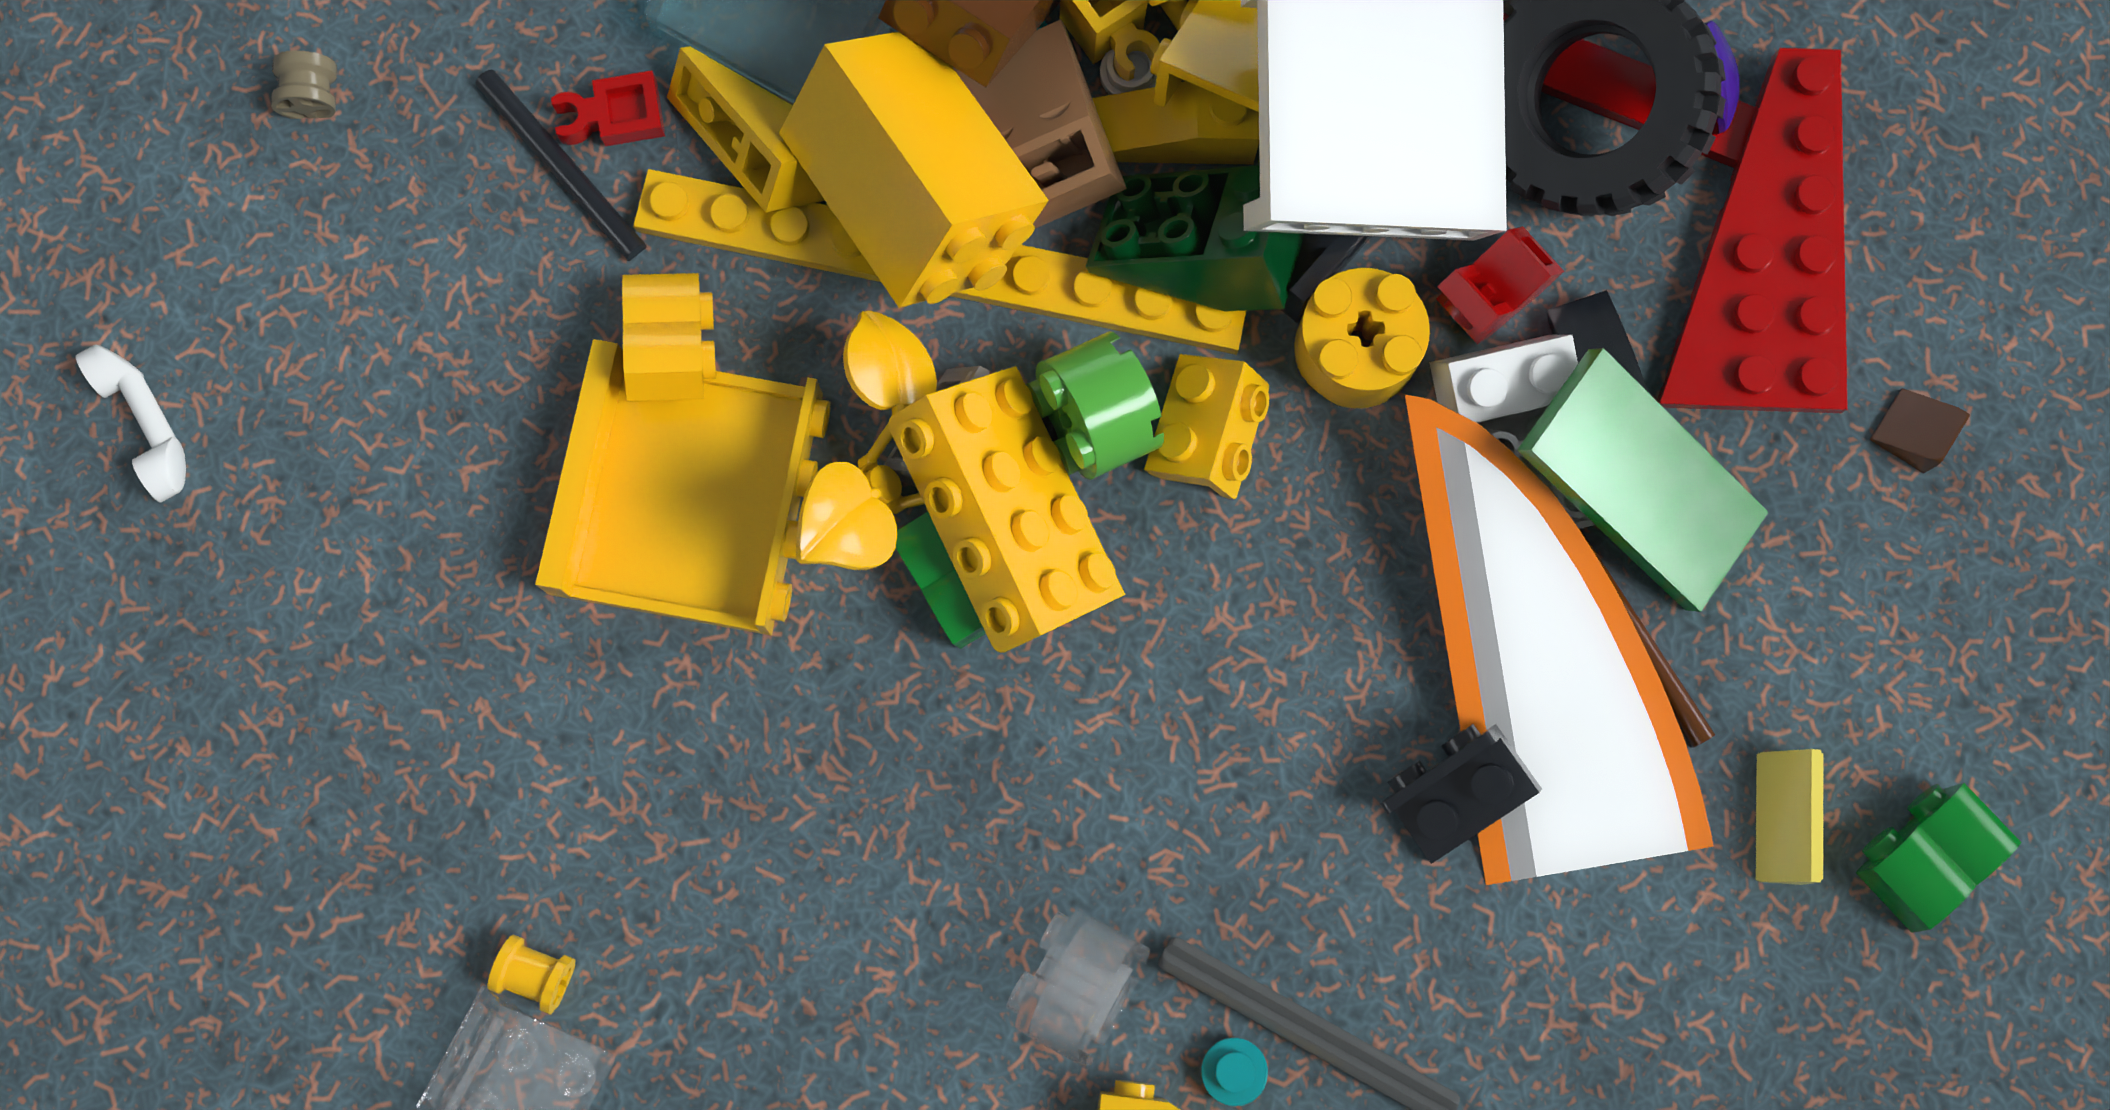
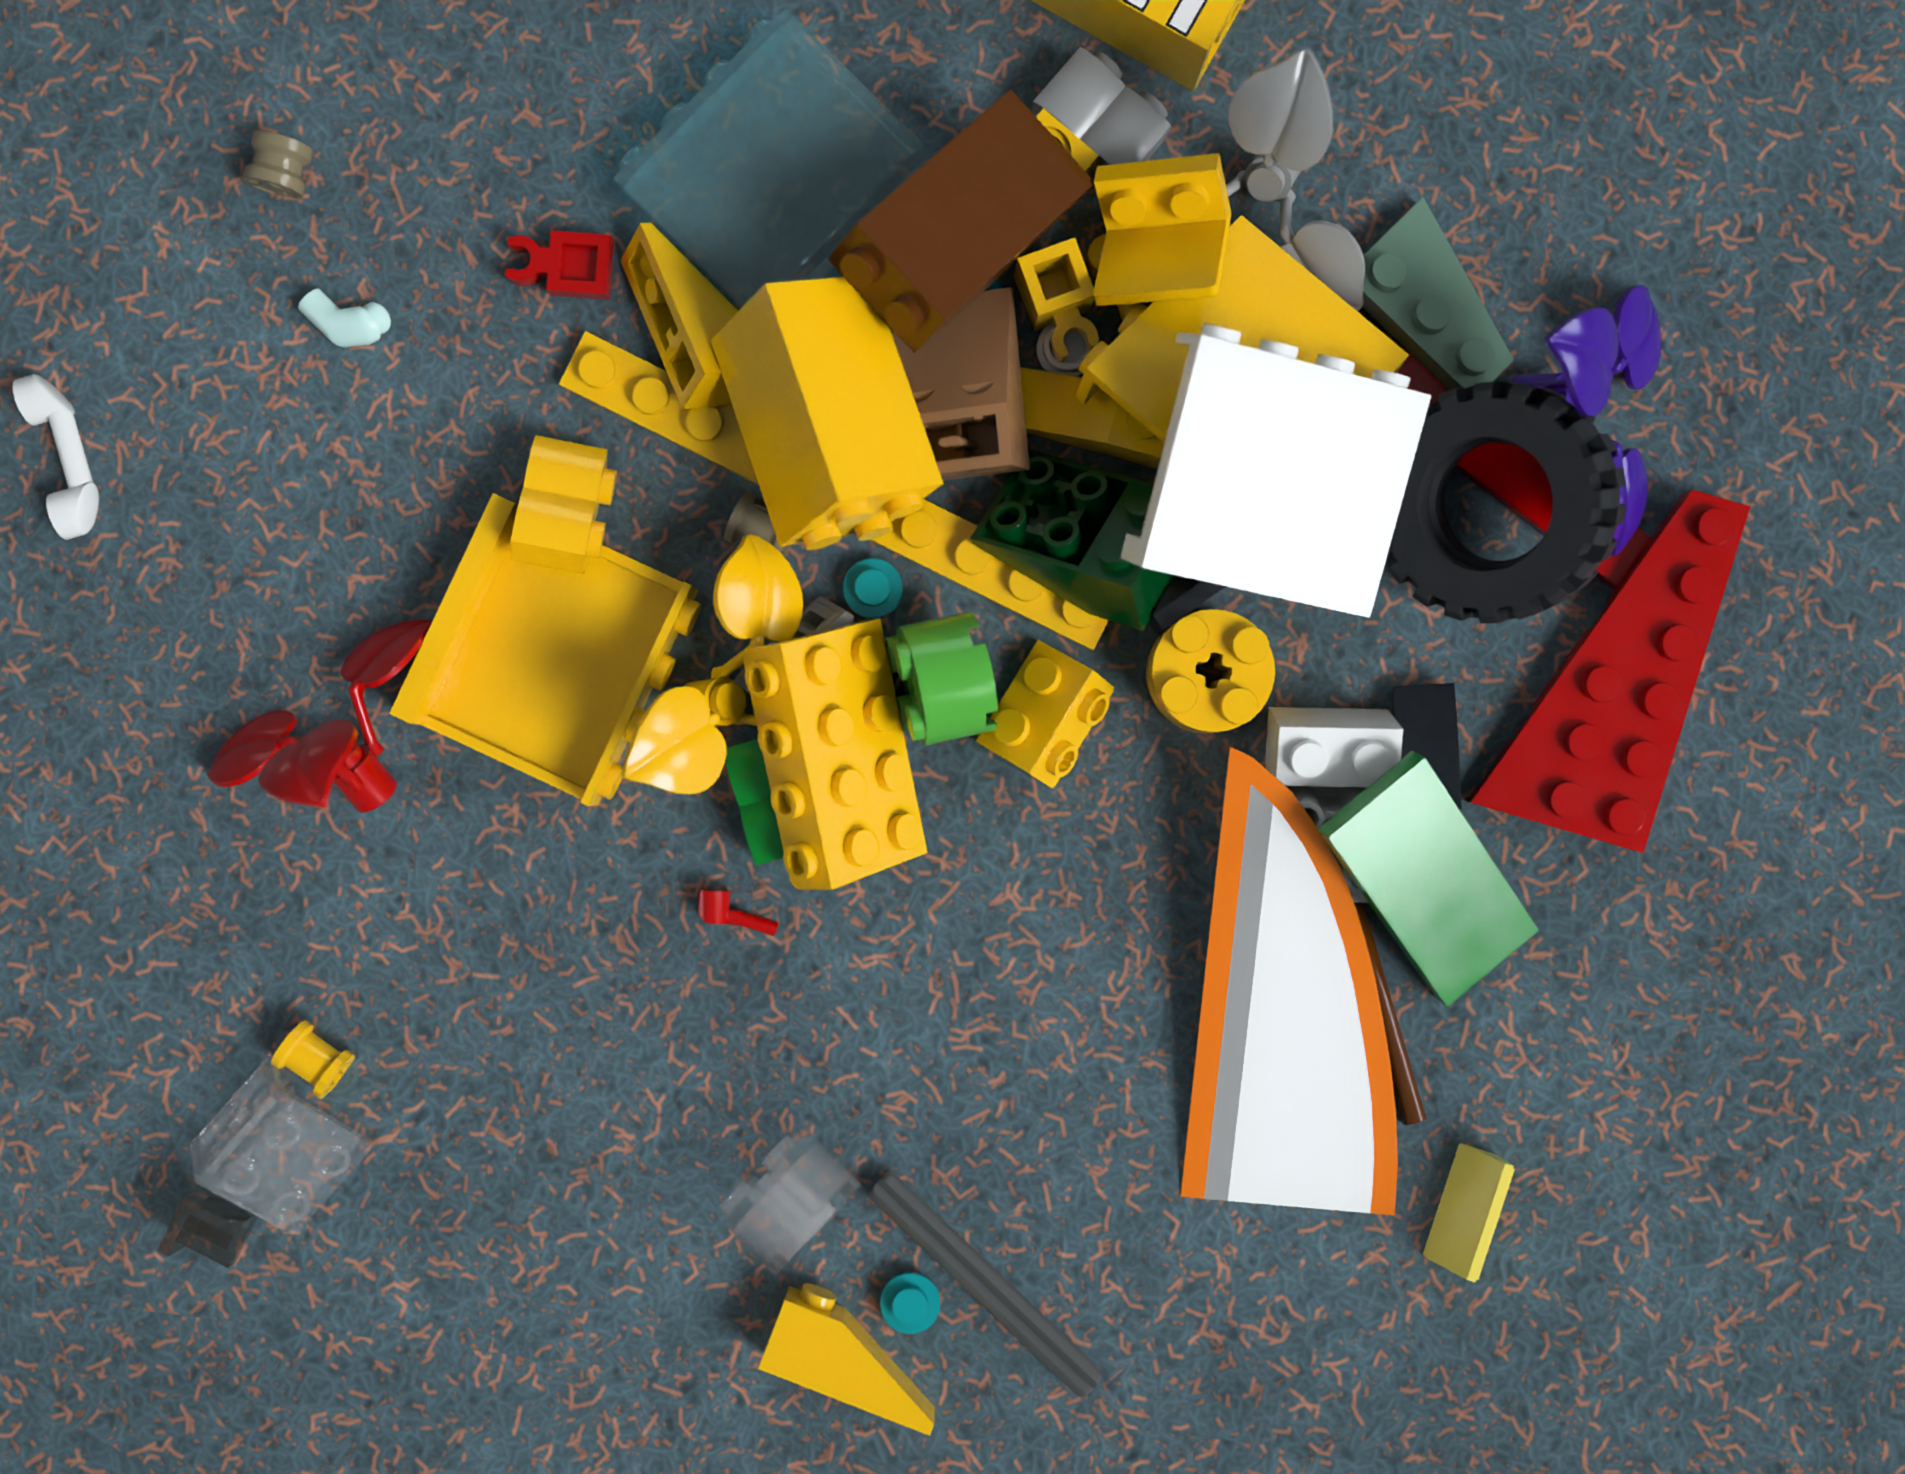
camera: 15 degrees right, 10 degrees up
black bar [475,69,647,261] -> none
black bracket [1380,724,1542,864] -> none
red brick [1436,226,1565,345] -> none
green brick [1856,783,2022,933] -> none
reddish brown slope [1869,388,1970,474] -> none
none -> red plant [207,619,433,813]
none -> light aqua arm [298,289,391,348]
none -> red hand [697,888,779,936]
none -> dark tan bush [723,491,790,557]
none -> teal plate [843,558,903,619]

